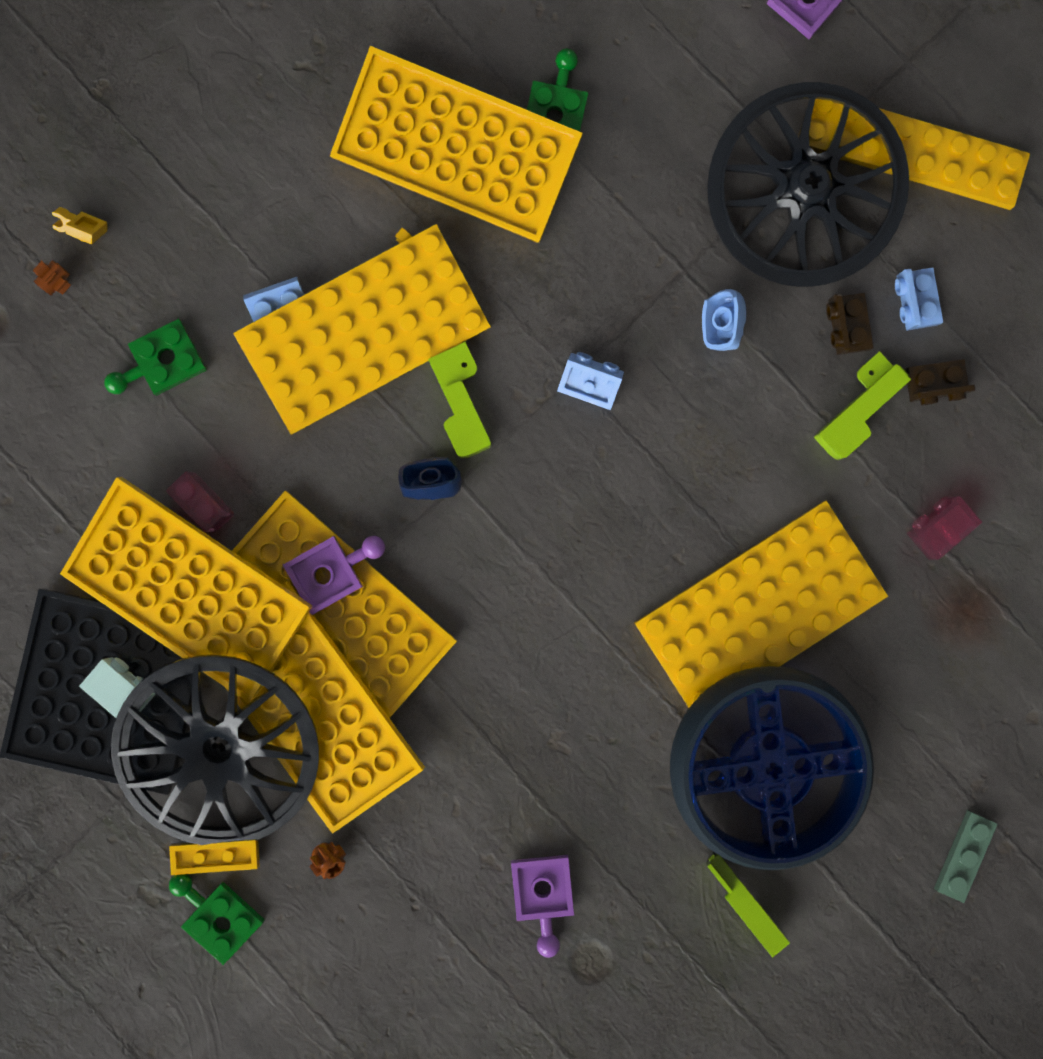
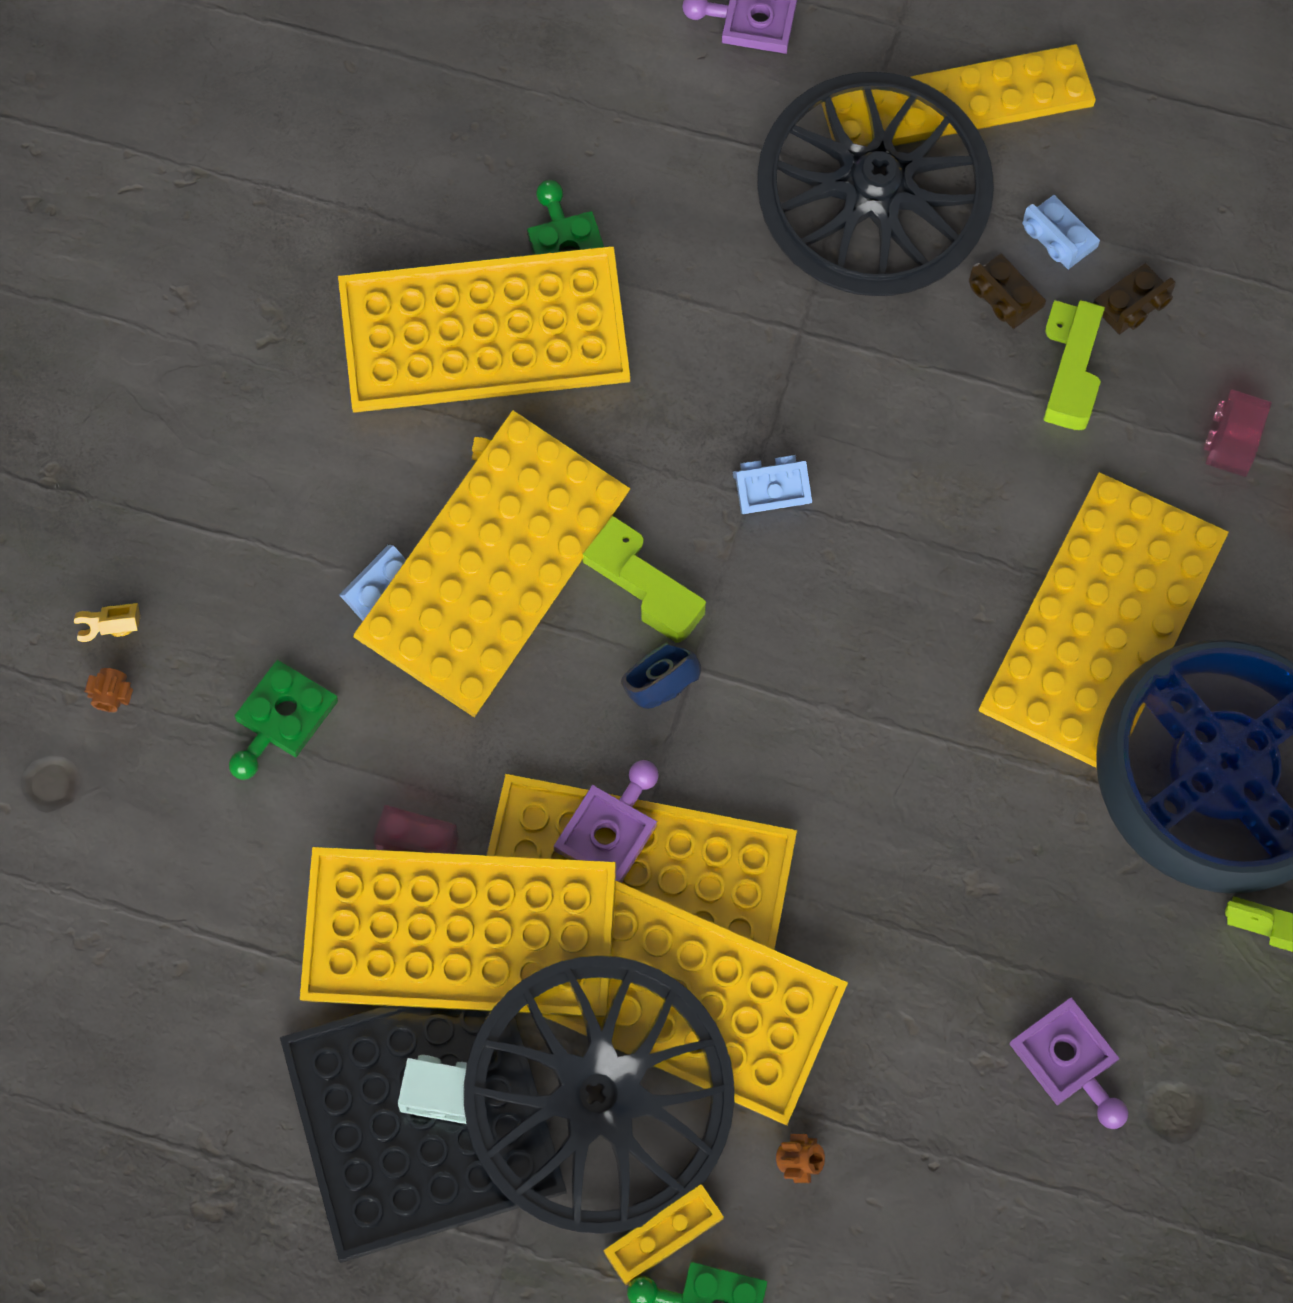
camera: 30 degrees left, 20 degrees down
light blue piece [702,289,746,351] -> none

